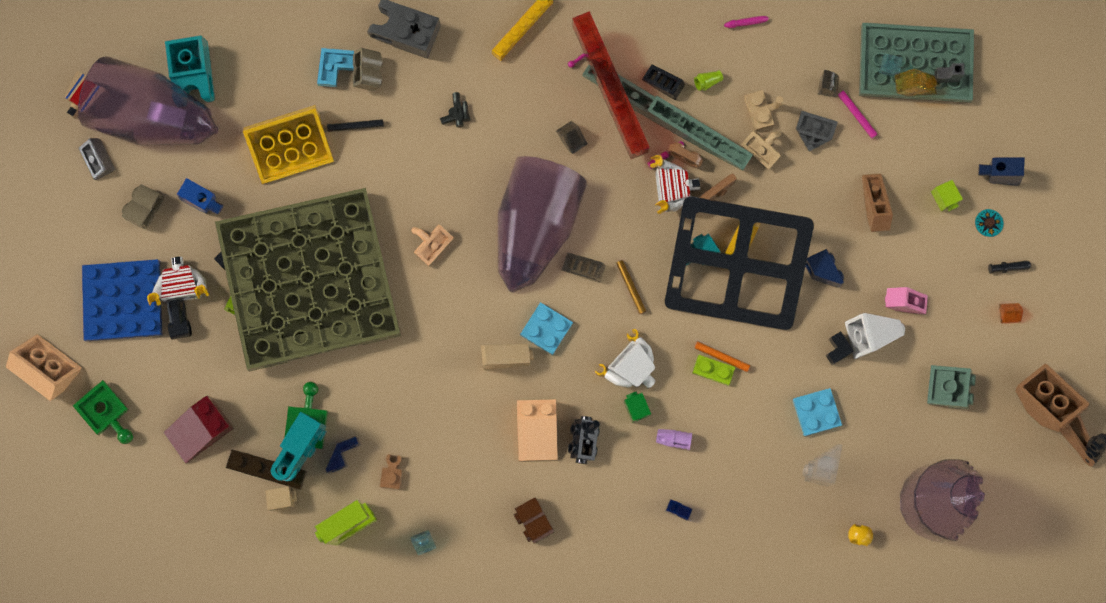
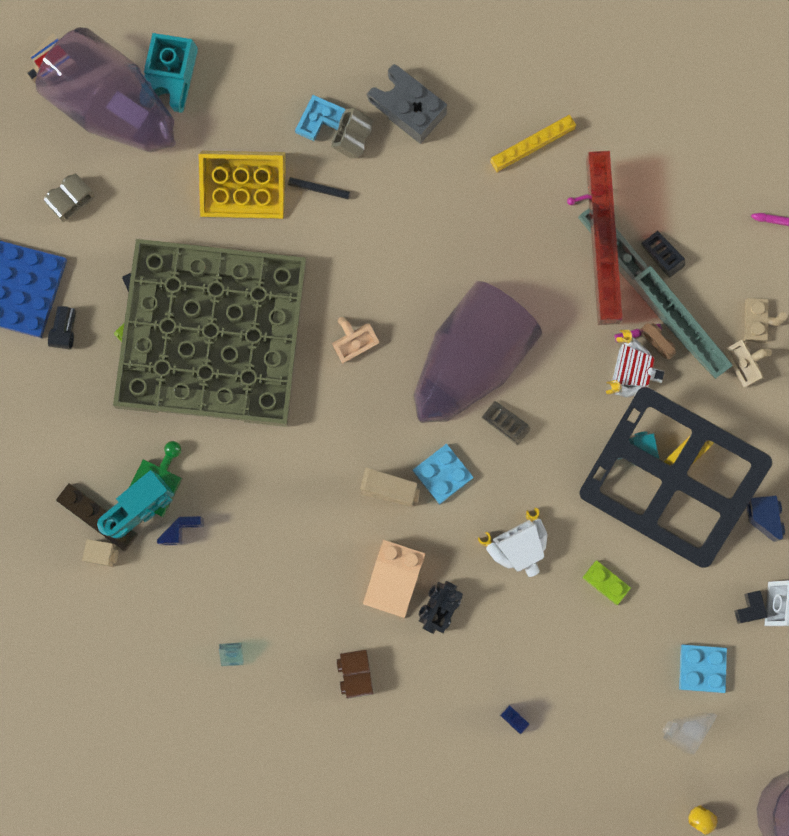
camera: 25 degrees right, 0 degrees up
flat silver slope [79,138,115,180] -> none
torso [147,257,209,306] -> none
slope [164,395,234,464] -> none
blue torso [177,178,223,214] -> none
lime arch [315,500,377,545] -> none
medium nougat plate [380,454,403,490] -> none
pearl dark grey piece [440,92,471,127] -> none
clear smoke brick [556,121,588,154] -> none
pearl gold bar [616,260,647,314] -> none
green brick [624,391,651,423] -> none
lavender hinge [656,429,692,450] -> none
lime cone [694,70,723,91] -> none
orange bar [695,341,750,372] -> none
medium nougat plate [699,173,737,200] -> none

